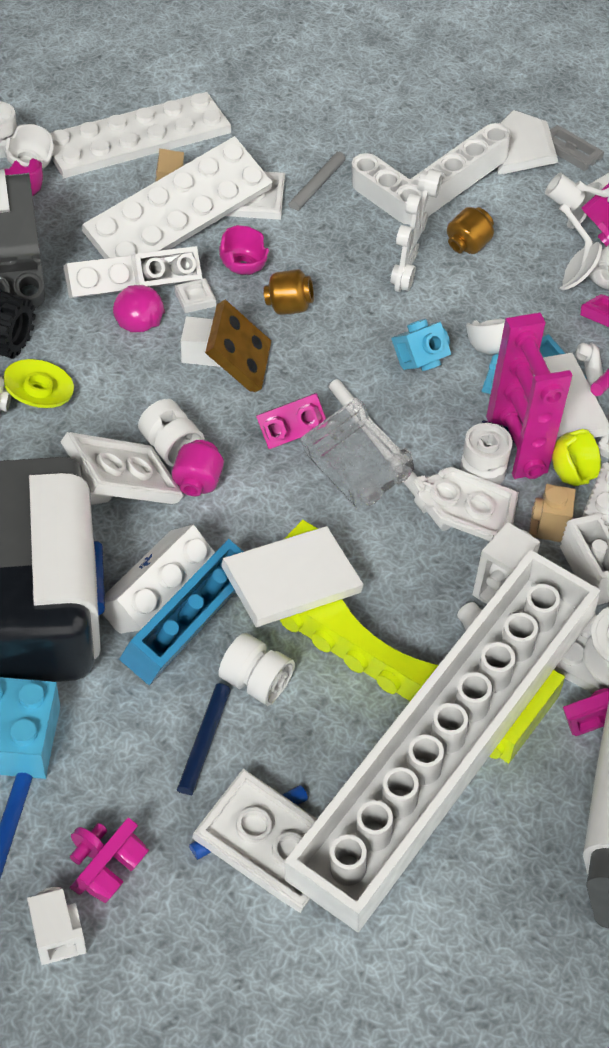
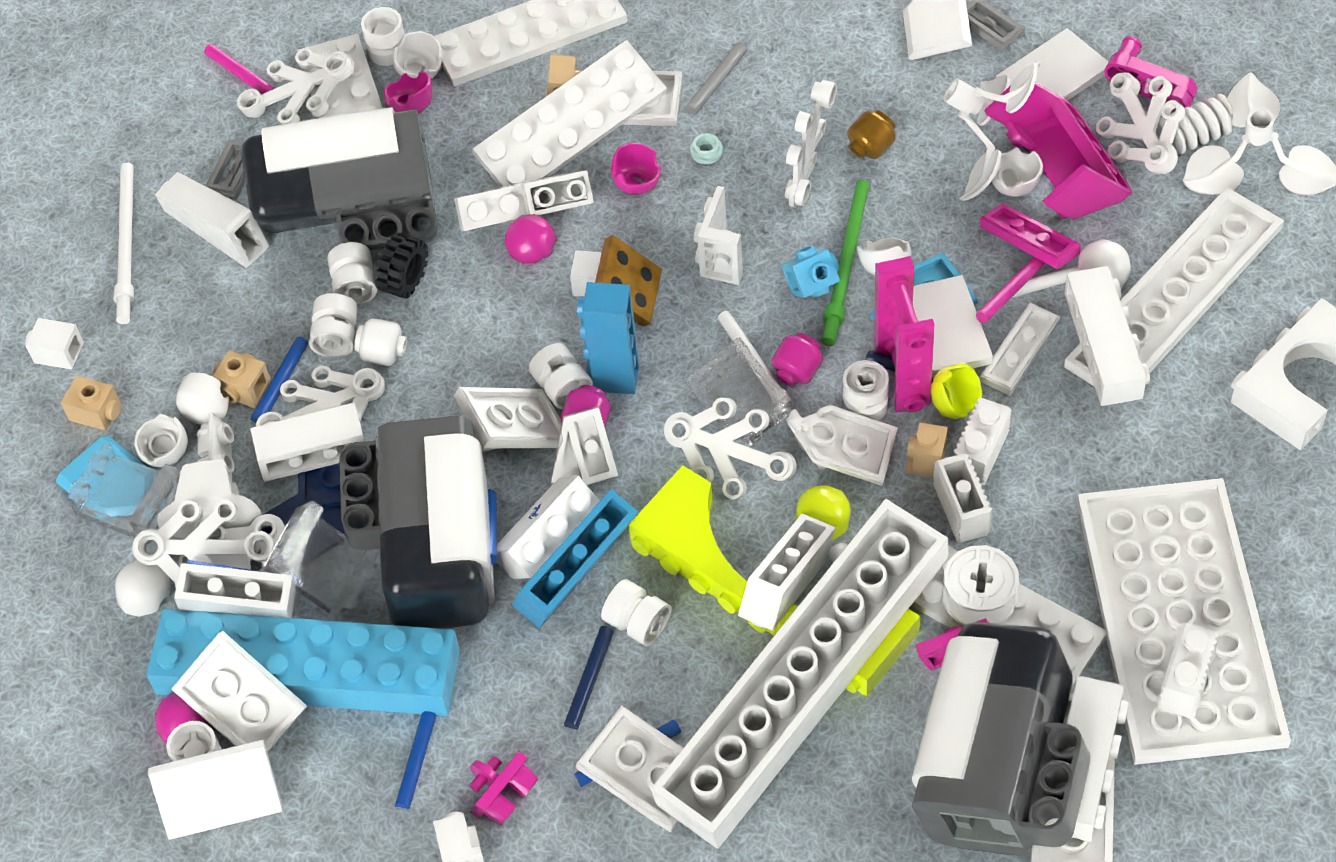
camera: 10 degrees right, 5 degrees up
neon yellow dish [3,359,74,408] -> none
white tile [174,278,216,313] -> none
white tile [221,526,364,627] -> none
dark pink hips [256,392,329,449] -> none
pearl gold head [264,269,314,315] -> none
white beam [352,123,510,225] -> none
white brick [472,522,541,604] -> none
white arm [575,343,603,387] -> none
none -> white wing [550,406,618,487]
none -> dark azure brick [577,282,639,394]
none -> white plant [664,398,797,499]
none -> light aqua plate [690,133,723,164]
none -> white bracket [694,186,743,285]
none -> white brick [738,514,836,631]
none -> dark pink head [771,332,823,387]
none -> neon yellow hair [796,485,851,541]
none -> bright green bar [821,180,869,346]

